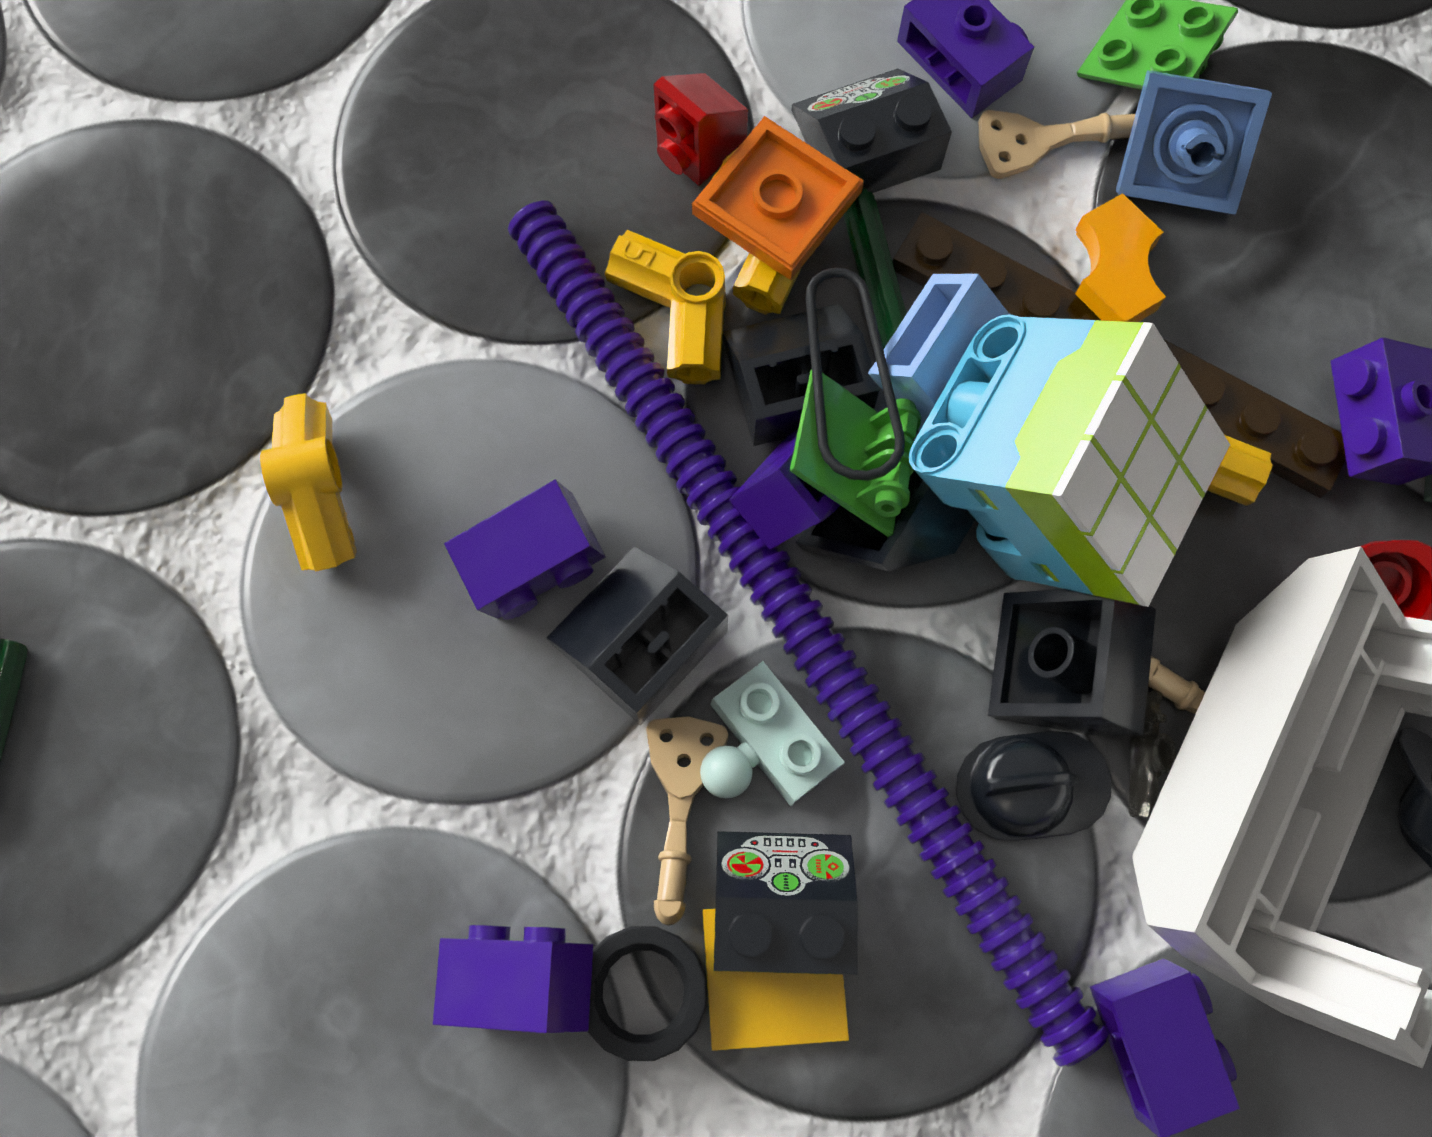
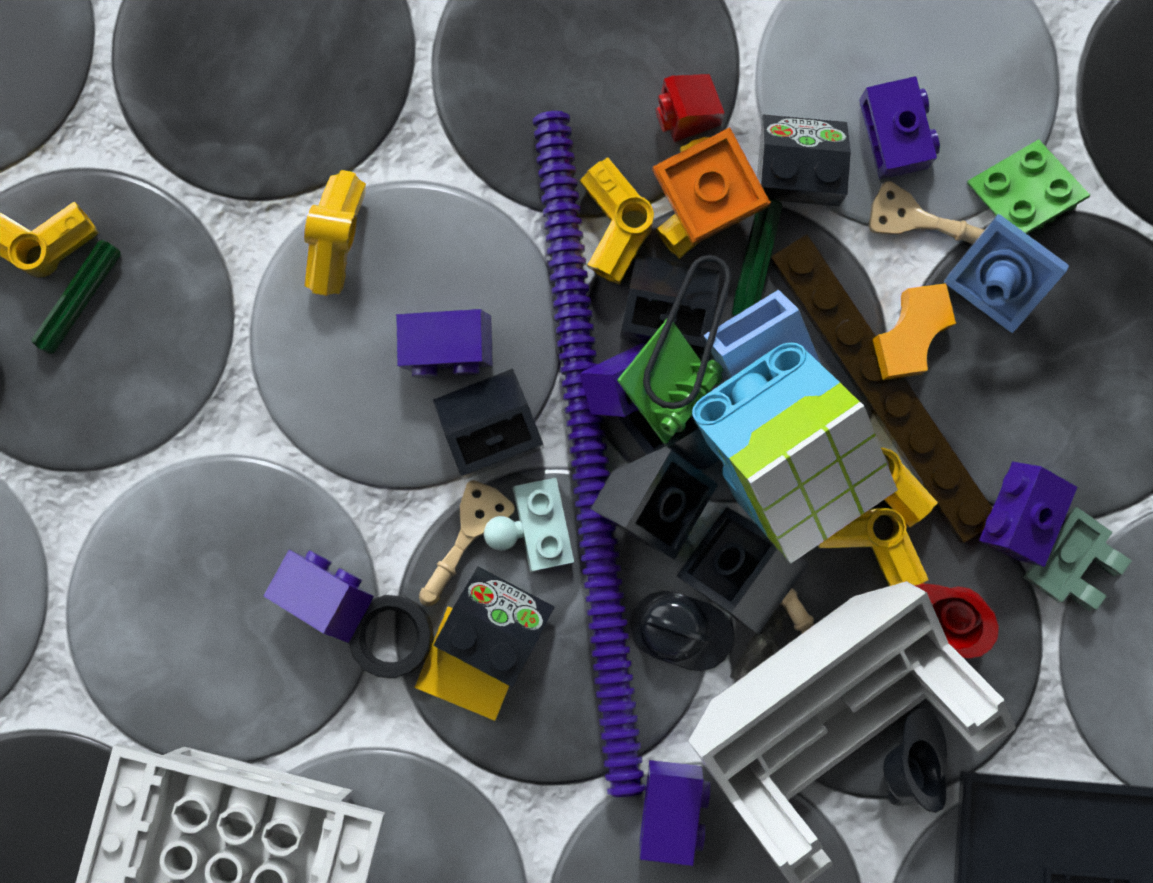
camera: 25 degrees right, 10 degrees up
none -> black slope [591,447,718,560]
none -> yellow piece [818,508,929,586]

